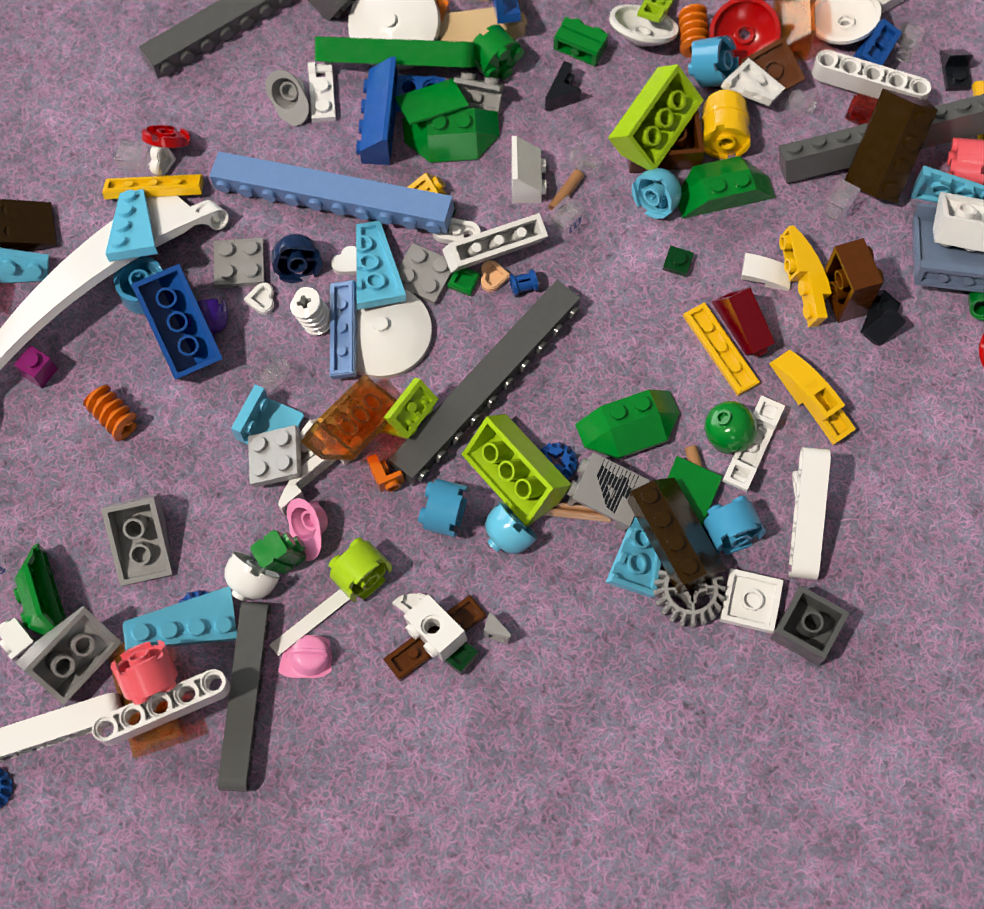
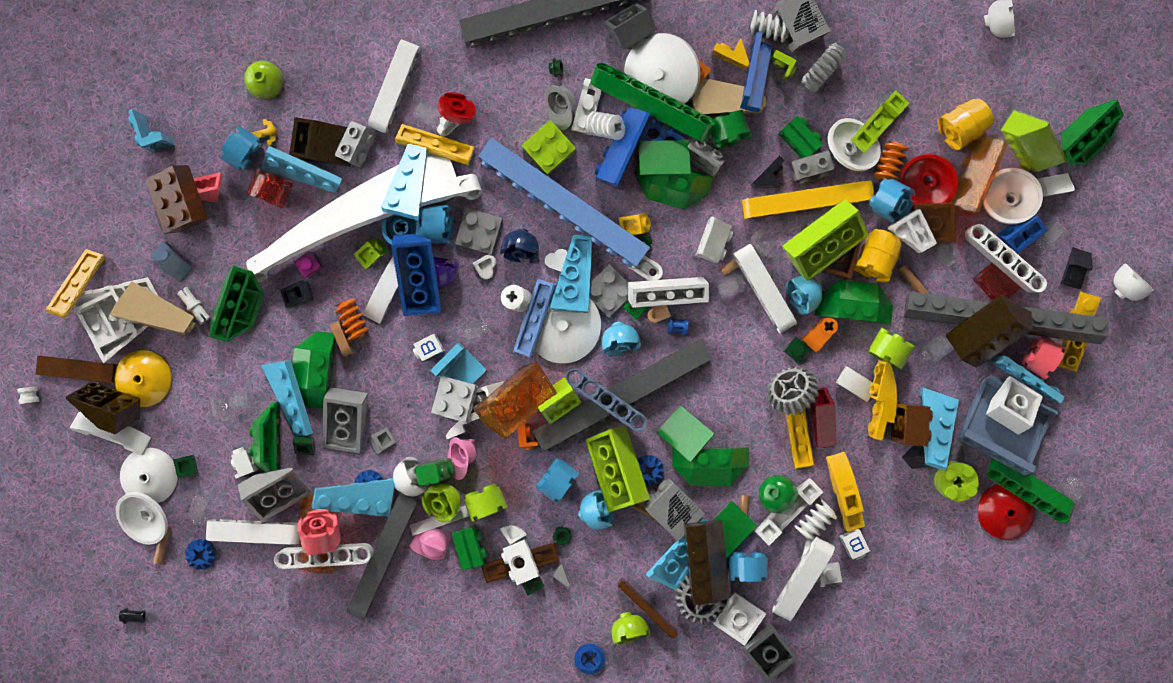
camera: 25 degrees right, 20 degrees up
none -> medium azure wing [261,360,313,436]
none -> black slope [280,280,314,308]
none -> green wedge [292,331,336,409]
none -> dark green plate [292,436,315,455]
none -> medium nougat beam [331,320,355,357]
none -> light grey bracket [335,121,377,169]
none -> lime bracket [354,237,388,269]
none -> white slope [363,257,398,324]
none -> white beam [368,39,420,134]
none -> light grey slope [368,427,396,454]
none -> white brick [413,334,445,361]
none -> dark azure brick [419,205,453,244]
none -> lime cylinder [422,483,461,522]
none -> green brick [451,525,488,570]
none -> lime brick [521,120,576,176]
none -> dark green plate [549,58,564,77]
none -> dark green plate [553,526,571,545]
none -> sand blue beam [566,368,647,431]
none -> blue gear [574,643,605,674]
none -> white piece [585,112,626,140]
none -> medium azure cylinder [602,322,641,356]
none -> lime cylinder [611,612,651,645]
none -> reddish brown tile [618,577,678,639]
none -> window [657,405,715,462]
none -> white beam [733,244,797,334]
none -> yellow beam [741,180,875,219]
none -> light grey gear [766,365,819,416]
none -> light grey bracket [792,151,834,184]
none -> white piece [794,499,837,541]
none -> orange piece [802,317,838,353]
none -> white bracket [815,562,842,587]
none -> white brick [839,529,870,560]
none -> lime brick [868,328,915,370]
none -> medium nougat piece [898,264,929,294]
none -> medium azure wing [920,388,959,471]
none -> lime brick [934,461,979,502]

